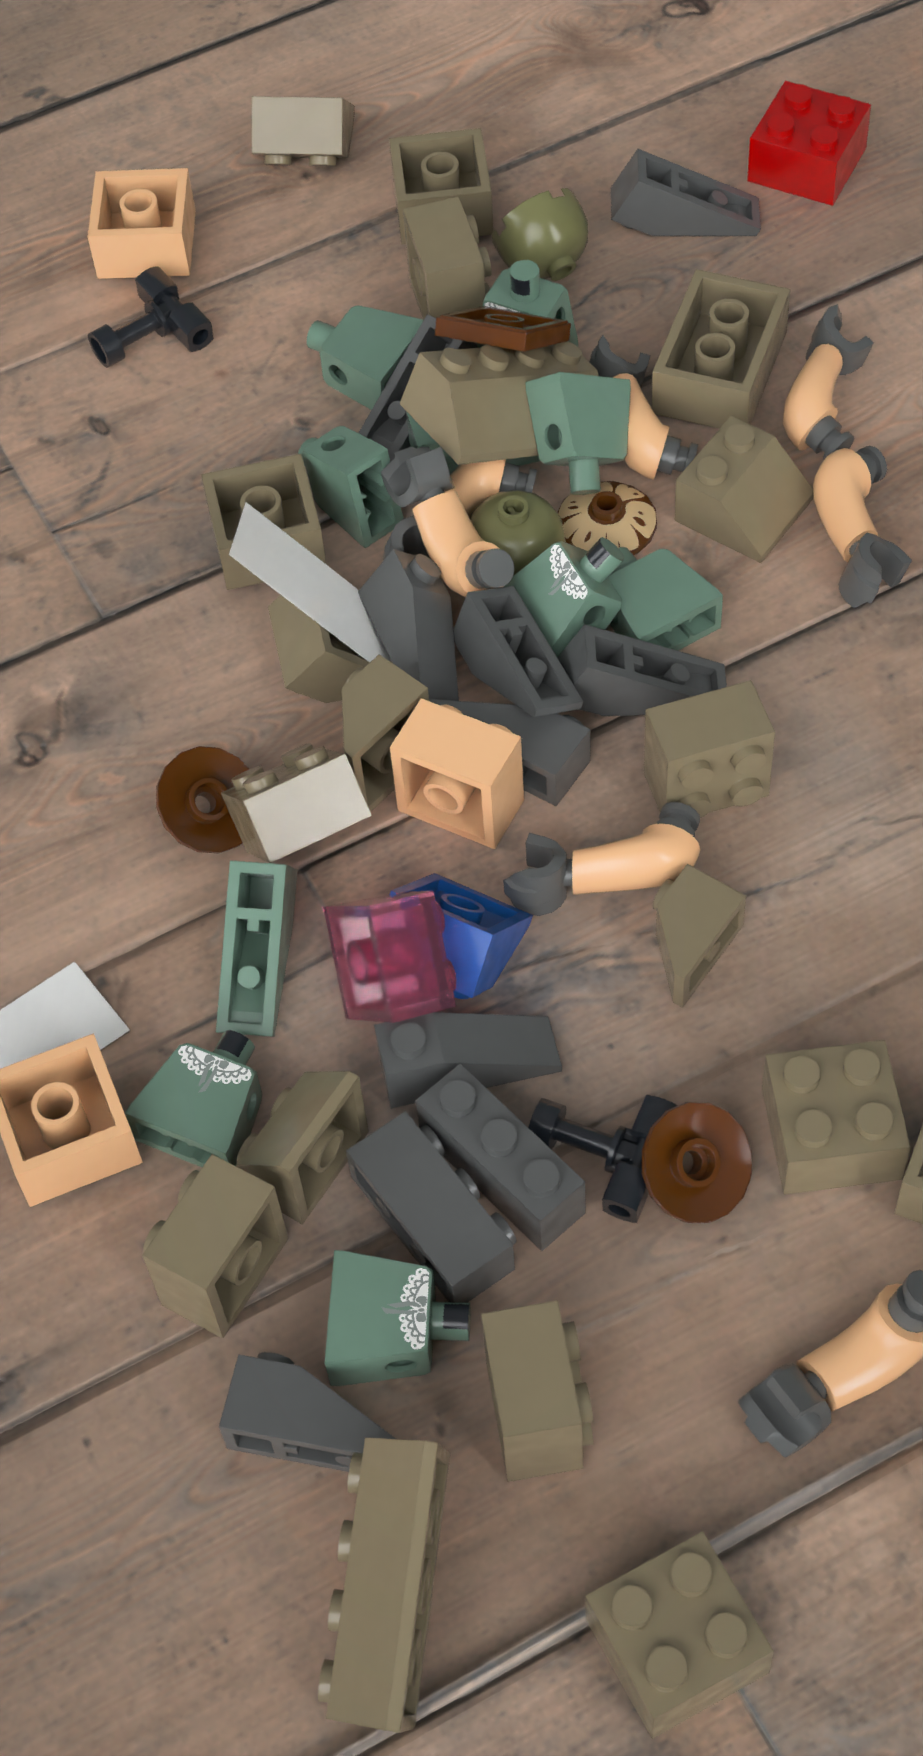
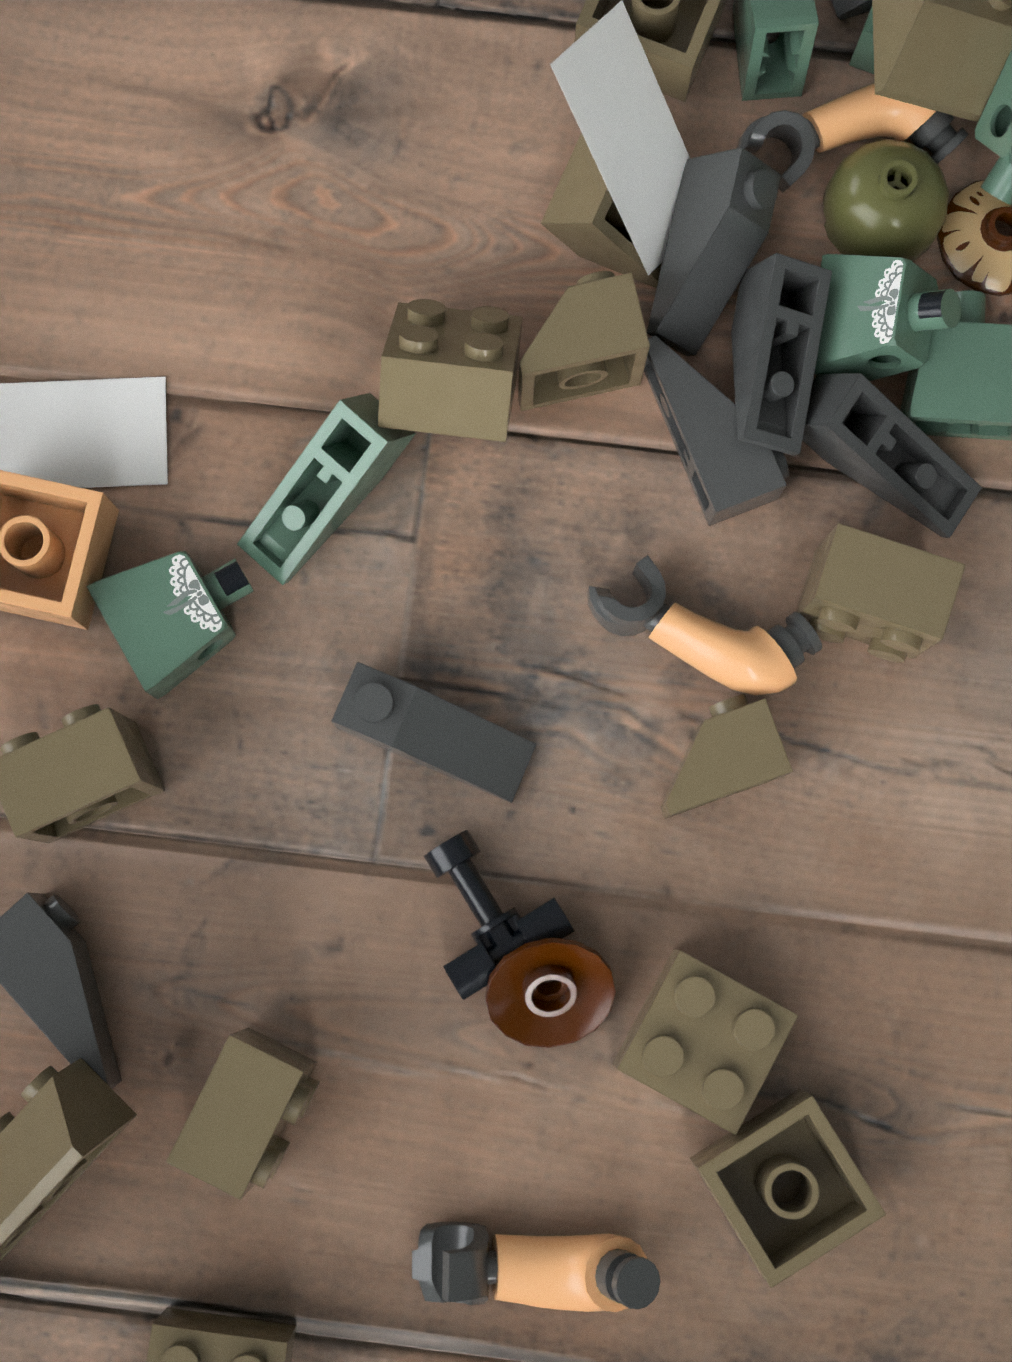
camera: 30 degrees right, 25 degrees up
reddish brown dish [156,746,249,854] -> none
dark tan slope [236,1071,369,1225] -> none
clear pink slope [323,891,457,1023] -> none
sand green torso [324,1250,471,1386] -> none
dark grey brick [346,1111,517,1303] -> none
blue slope [371,873,533,999] -> none
piece [381,447,514,597] -> none
light nougat brick [390,698,524,849] -> none
dark grey brick [415,1064,586,1251] -> none

